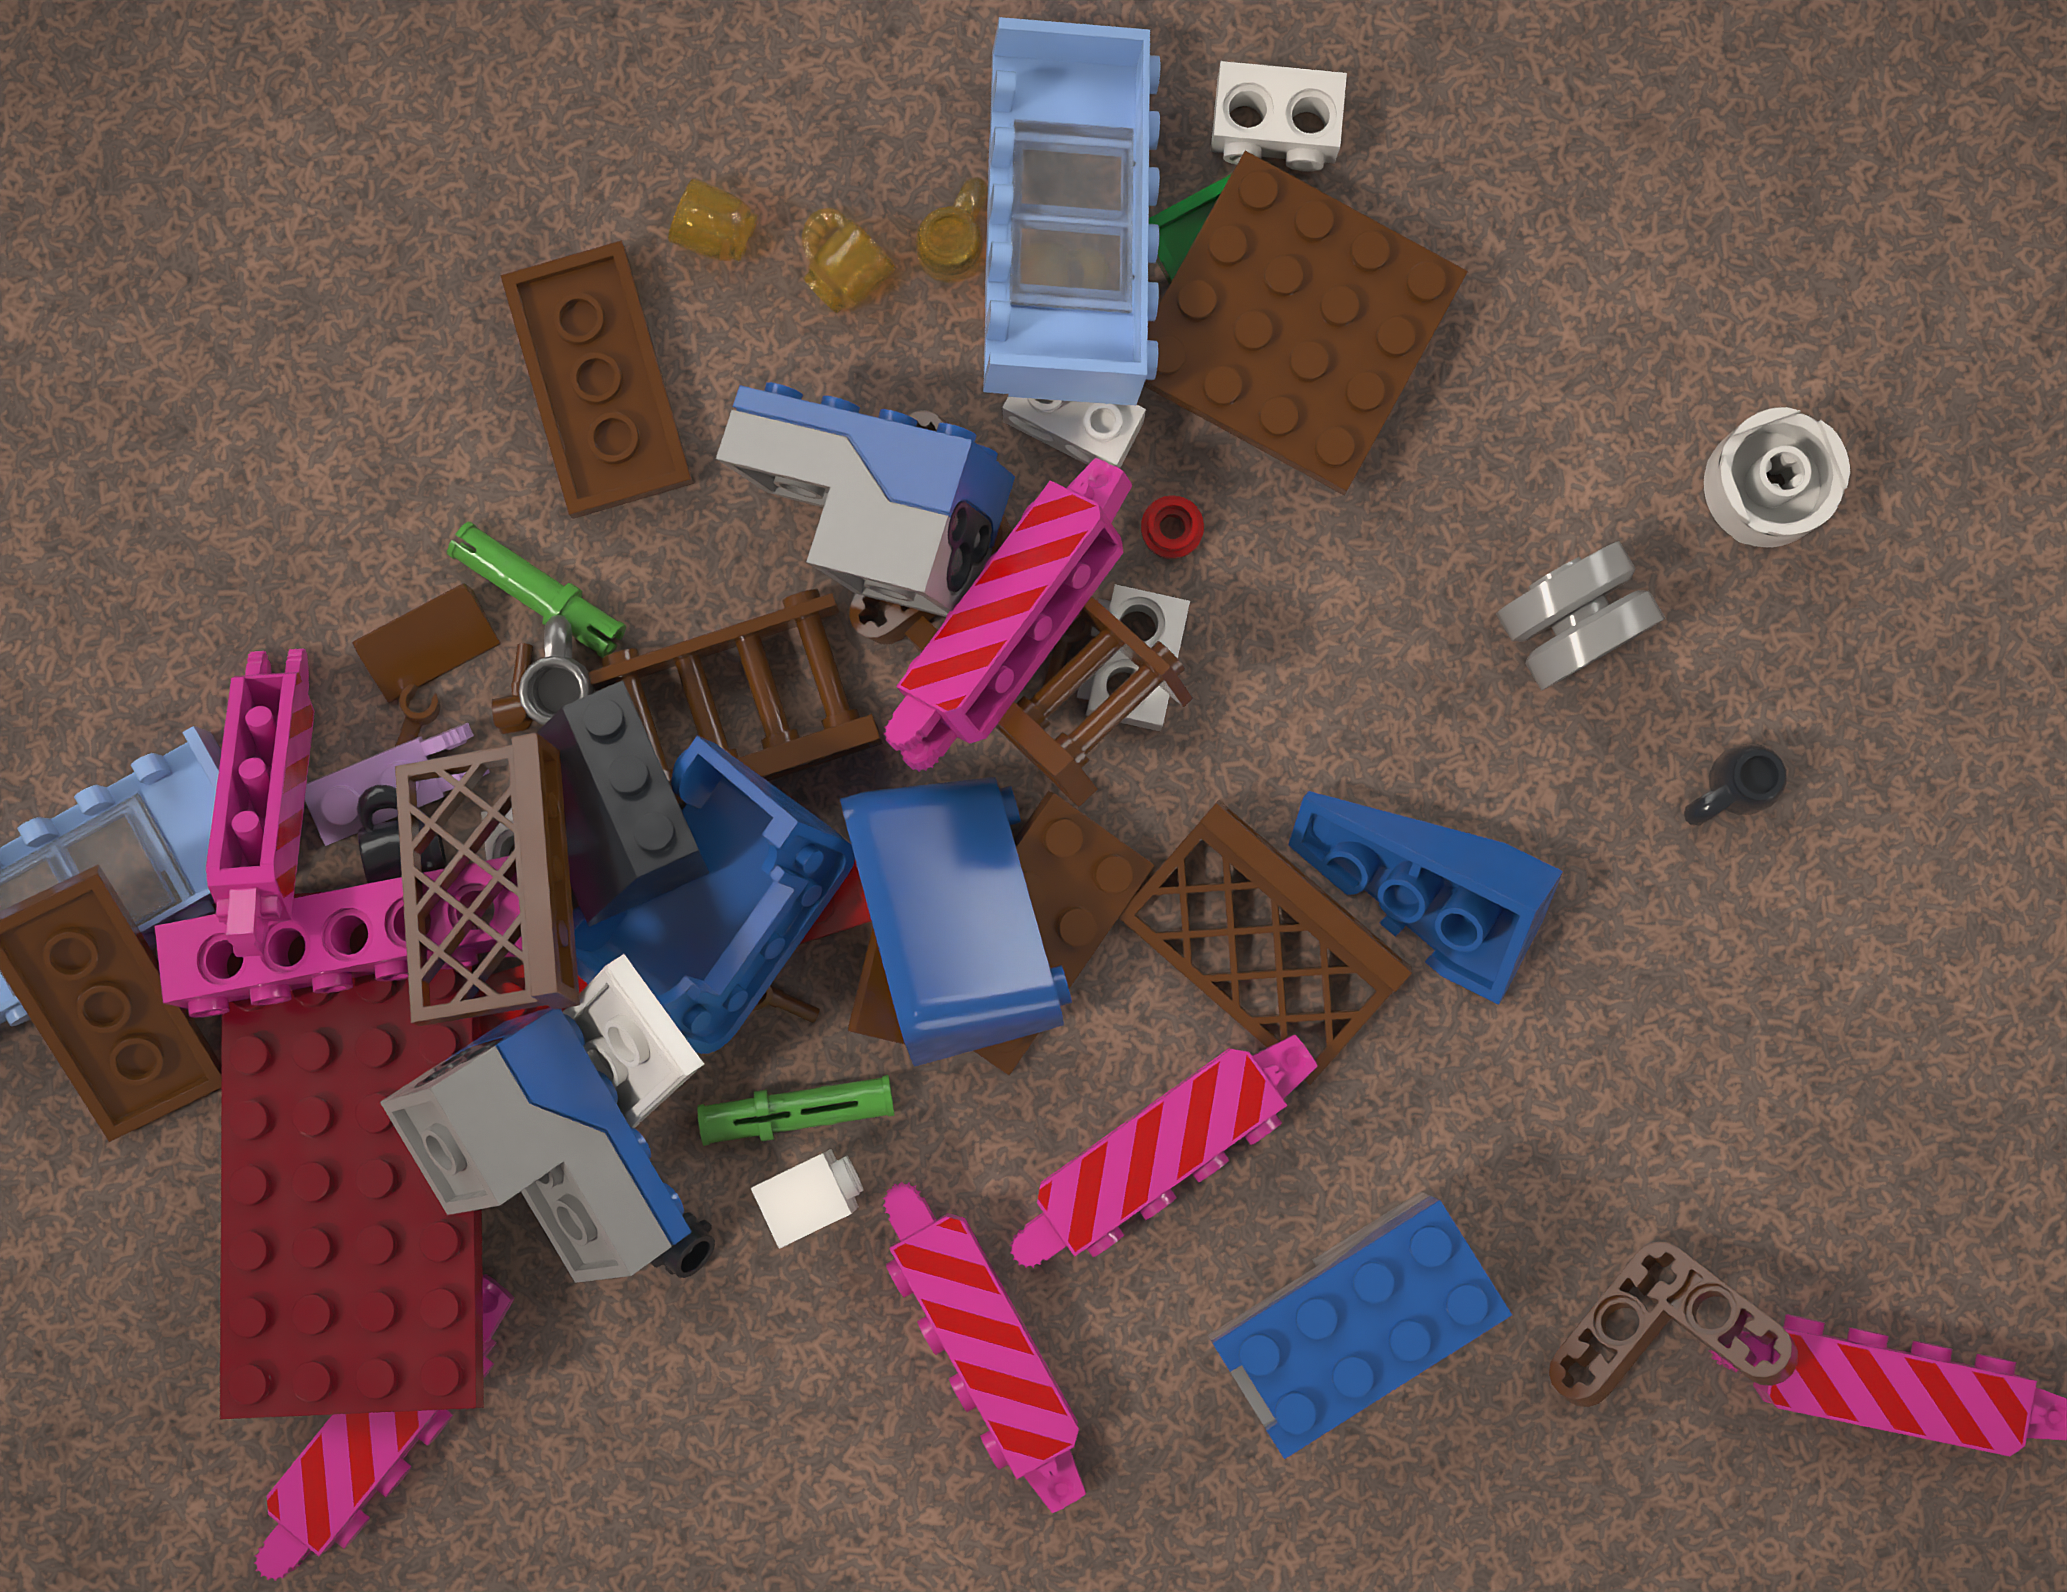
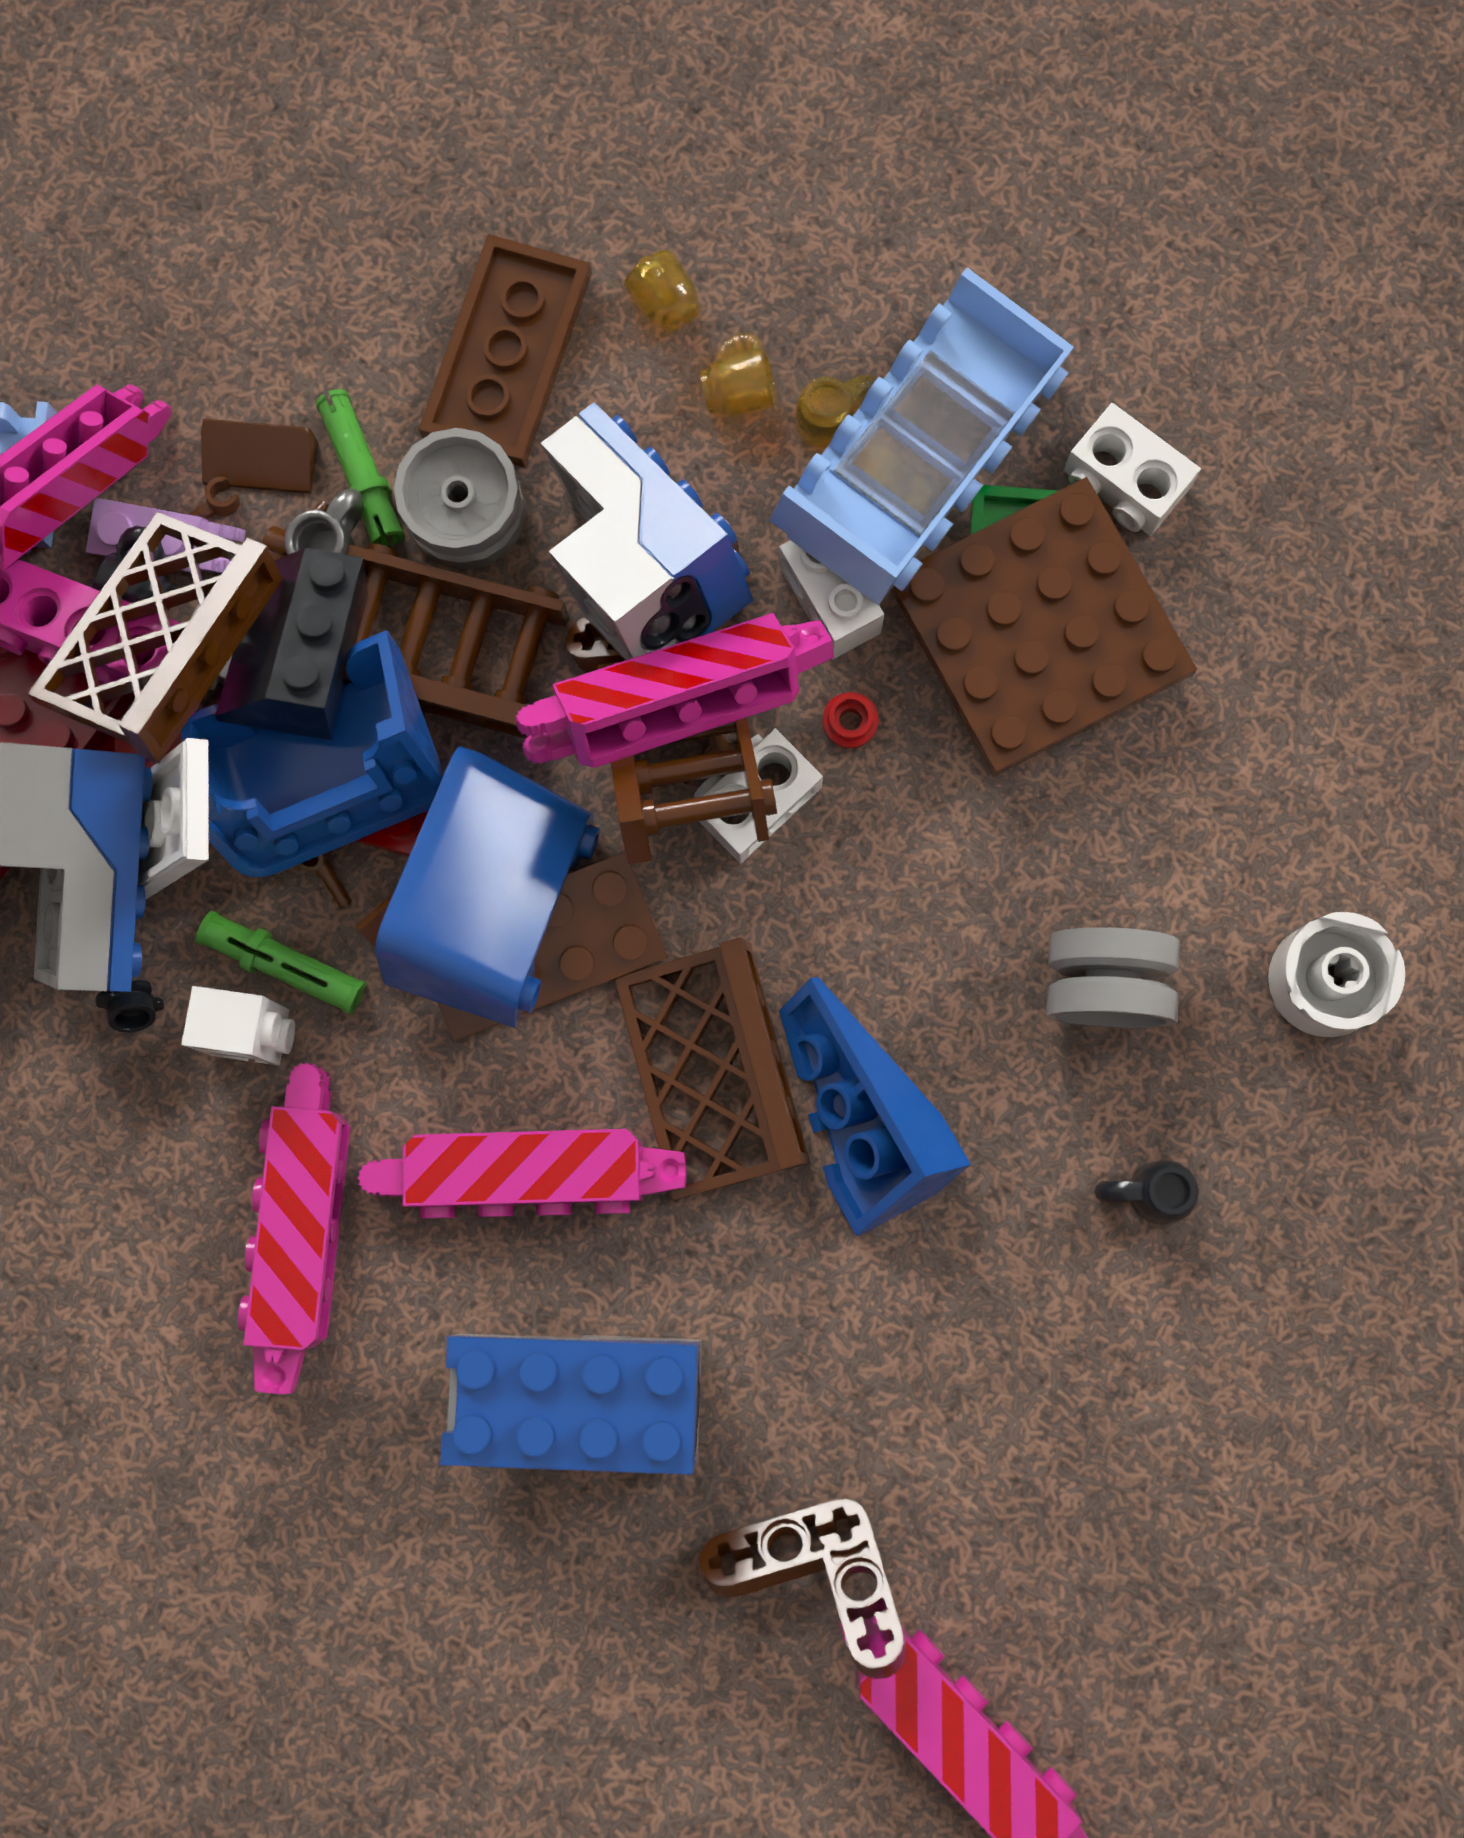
camera: 40 degrees right, 5 degrees down
none -> light grey wheel [393,428,526,570]

